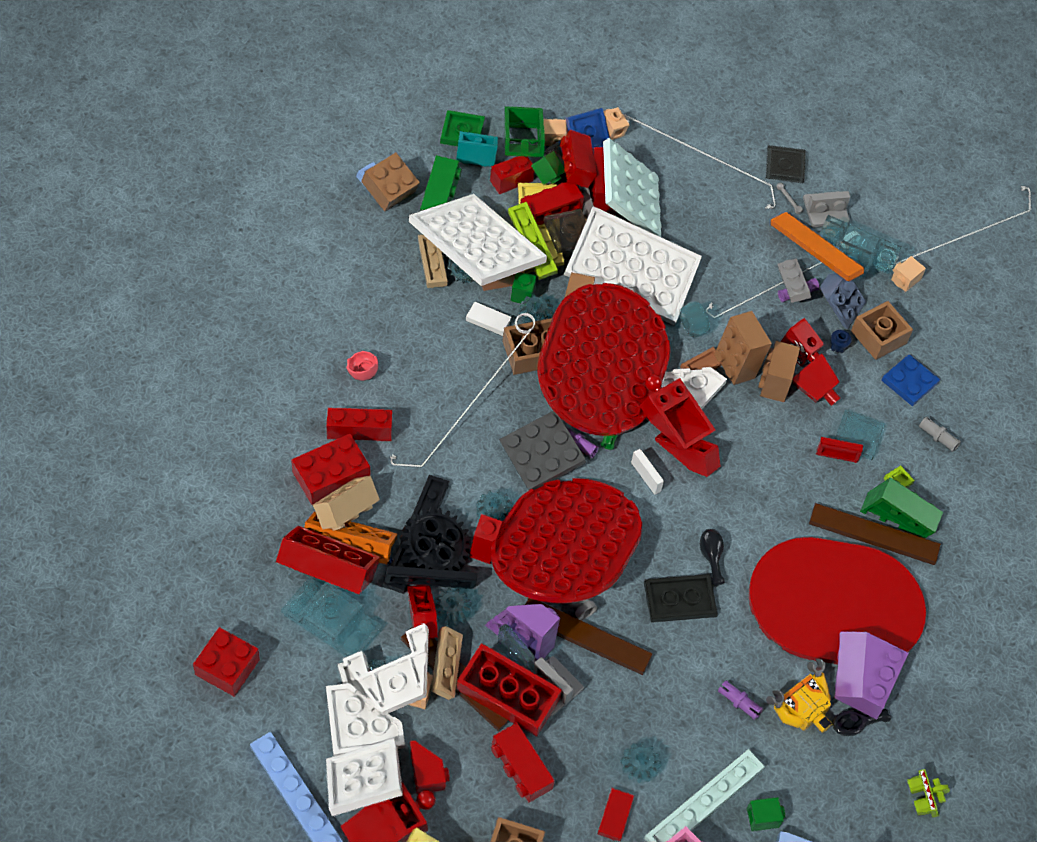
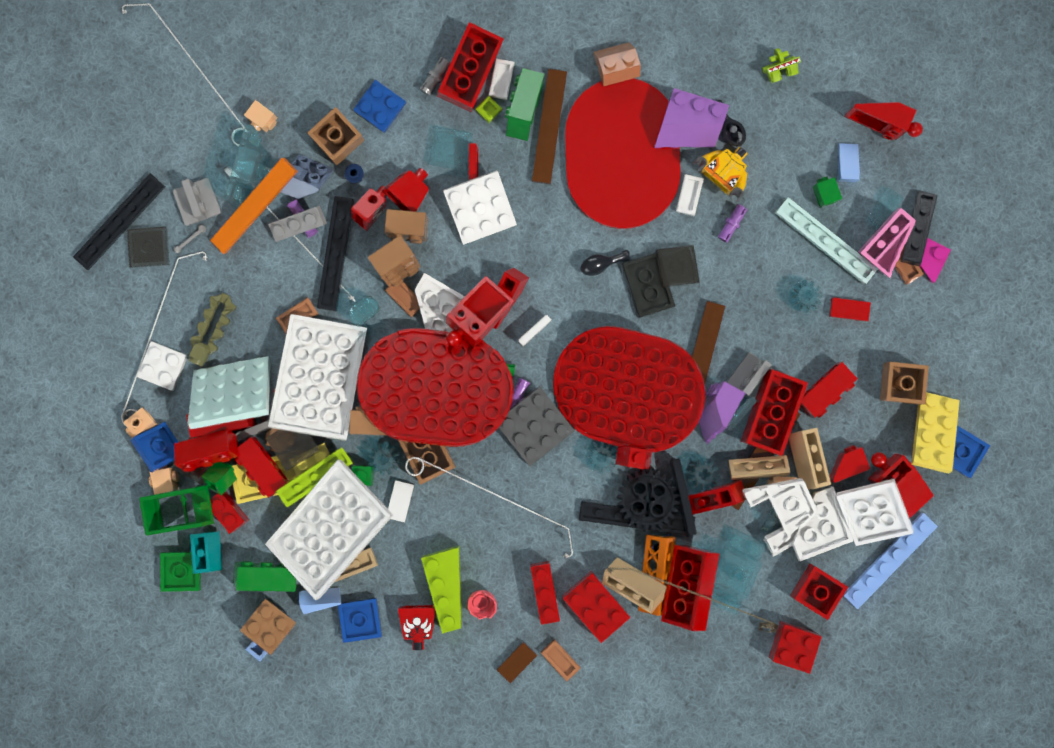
camera: 90 degrees left, 30 degrees up
none -> black tile [73,173,166,270]
none -> white plate [136,341,188,391]
none -> olive sword [188,293,237,367]
none -> nougat tile [276,298,319,334]
none -> light blue slope [299,587,341,614]
none -> black tile [317,196,354,312]
none -> blue plate [338,598,382,643]
none -> torso [398,605,436,650]
none -> lime wedge [421,545,462,634]
none -> red brick [437,22,504,112]
none -> white plate [443,170,517,245]
none -> white tile [489,58,515,100]
none -> reddish brown tile [497,641,537,684]
none -> nougat tile [541,639,581,681]
none -> nougat slope [593,42,641,86]
none -> dark tan piece [607,568,778,633]
none -> clear smoke tile [656,245,700,288]
none -> white tile [676,174,703,216]
none -> tan brick [789,428,831,490]
none -> red brick [790,563,848,620]

